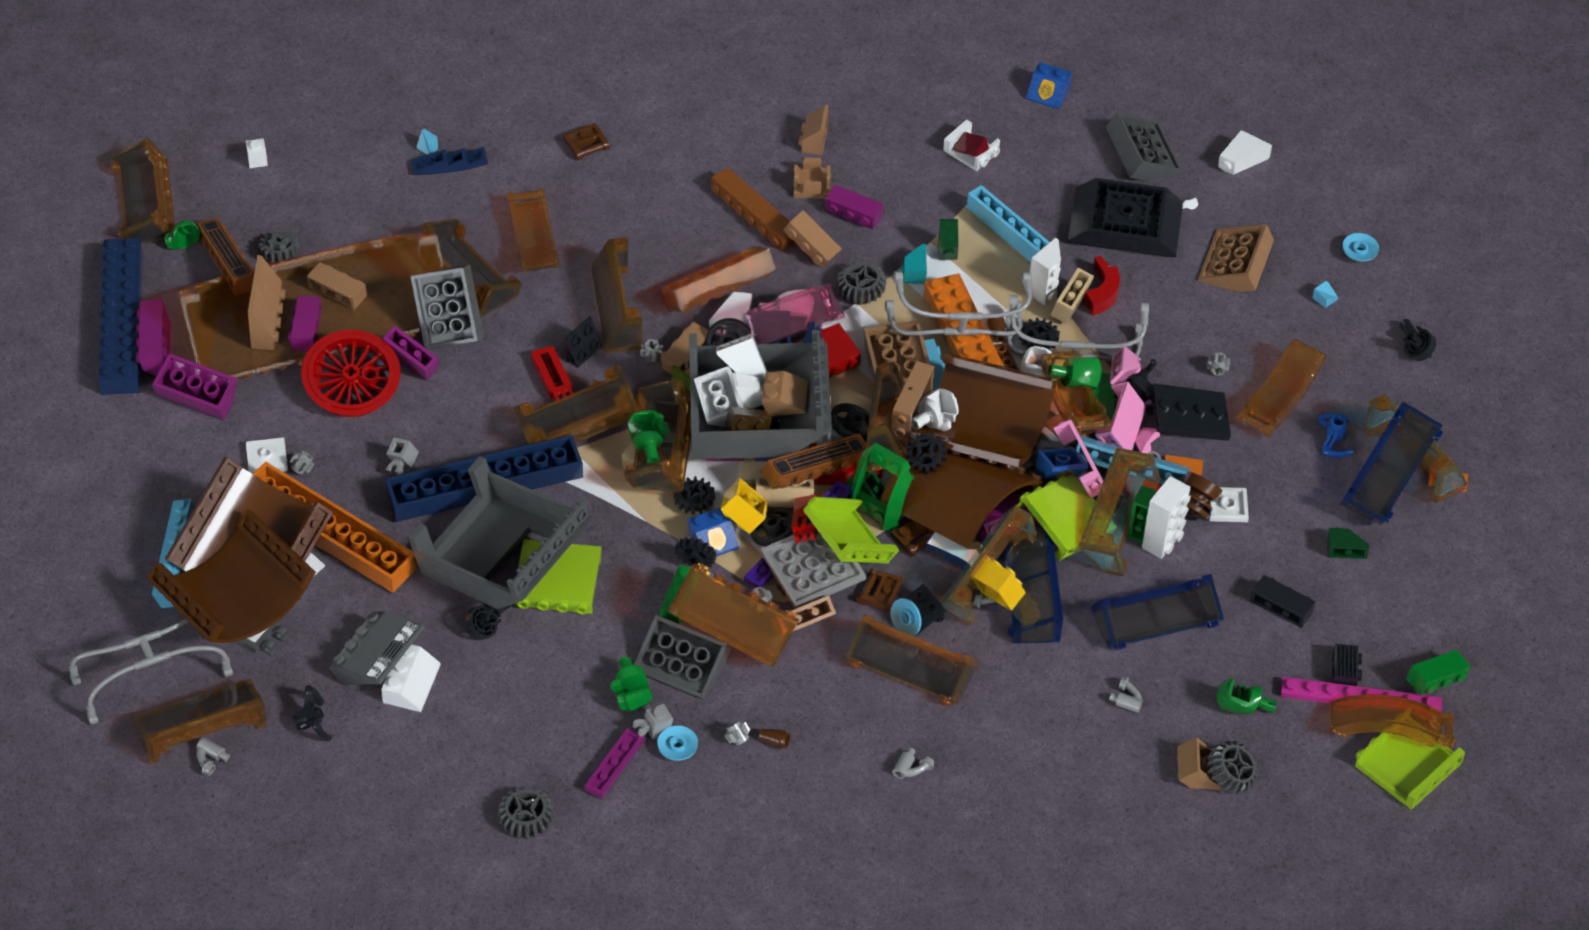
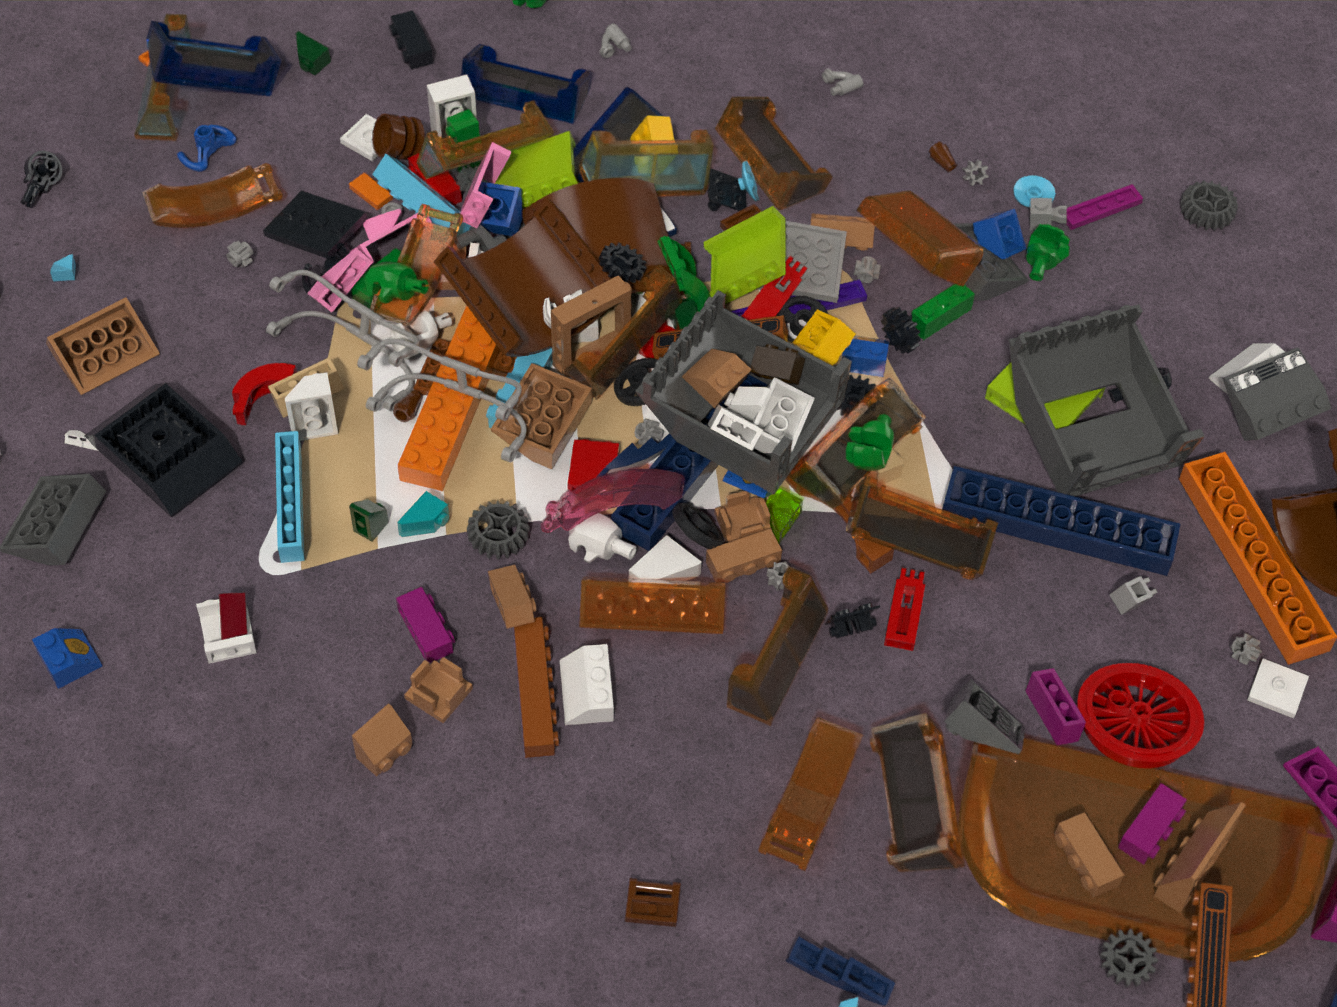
camera: 145 degrees left, 5 degrees up
black gear [1019,317,1060,350] -> none
none -> white slope [560,644,614,725]
none -> blue slope [973,208,1027,259]

